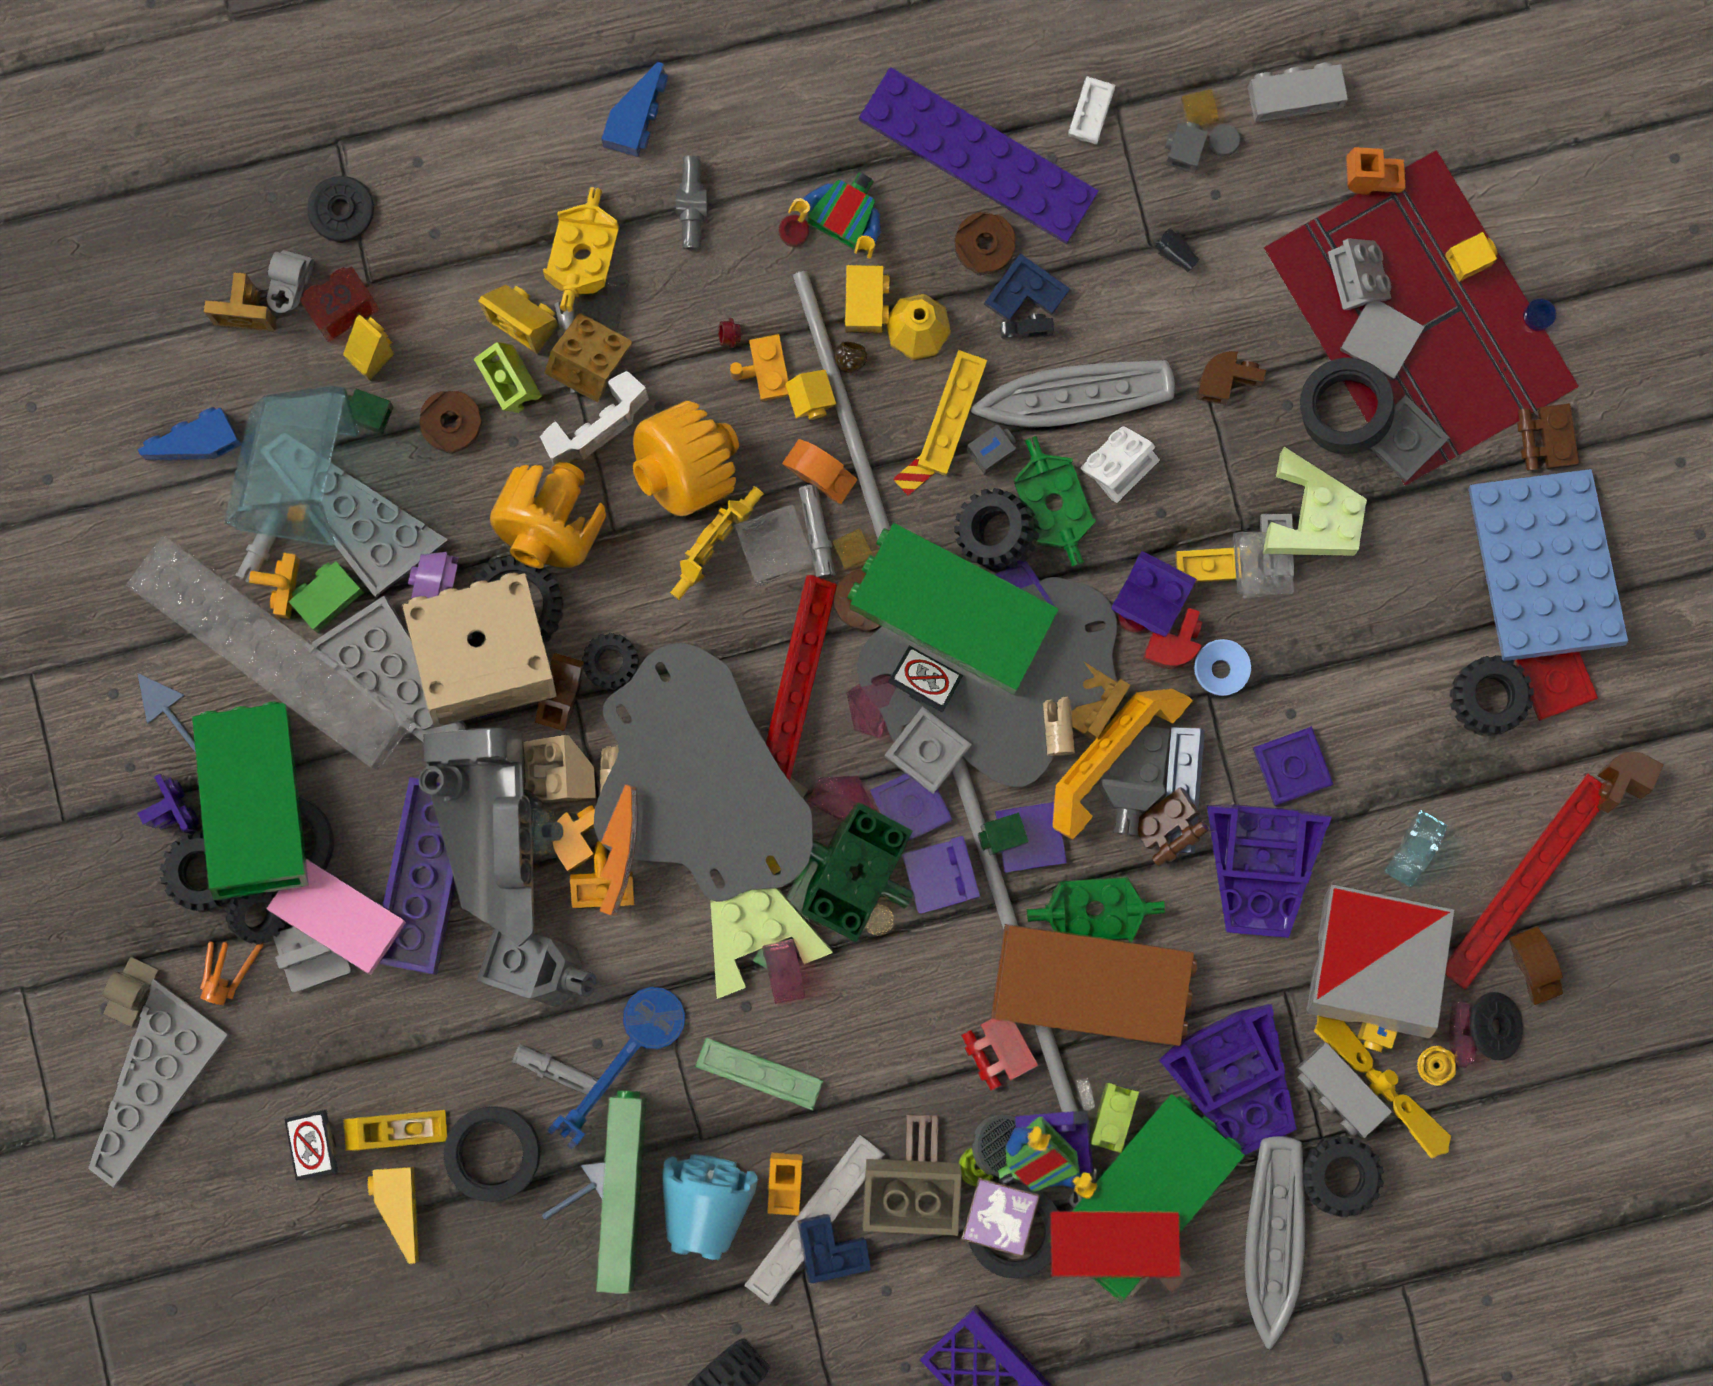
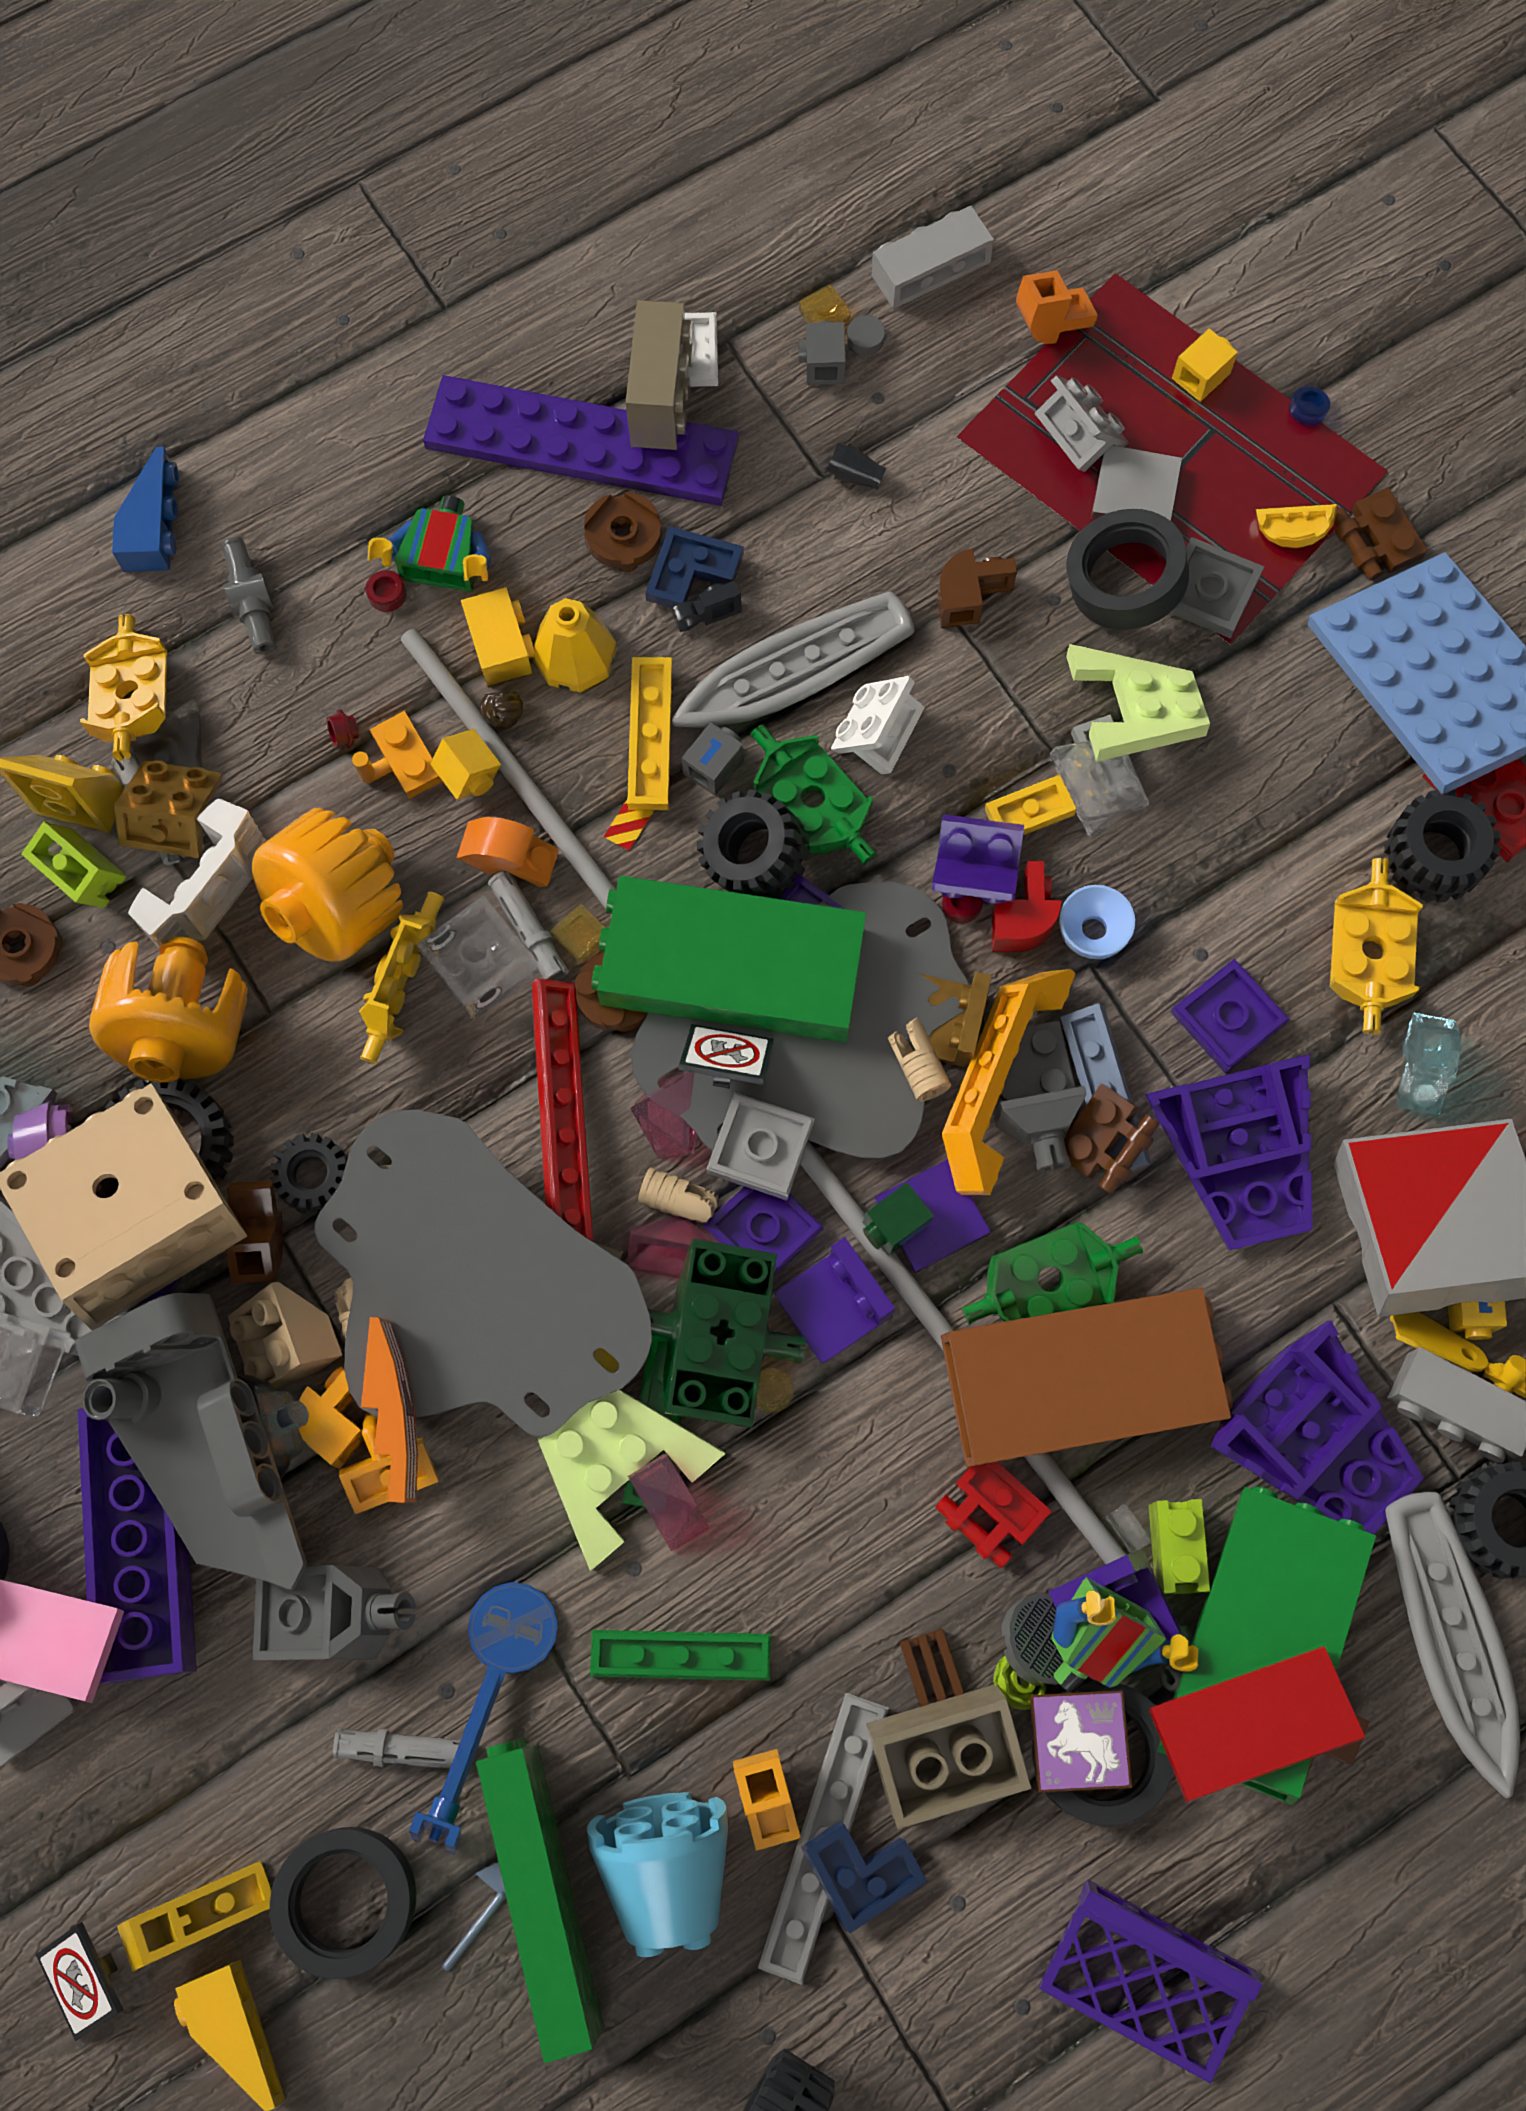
camera: 15 degrees left, 10 degrees down
none -> dark tan brick [626,300,694,450]
none -> tan hinge [638,1167,720,1223]
none -> yellow plate [1256,504,1337,548]
none -> yellow plate [1330,858,1423,1035]

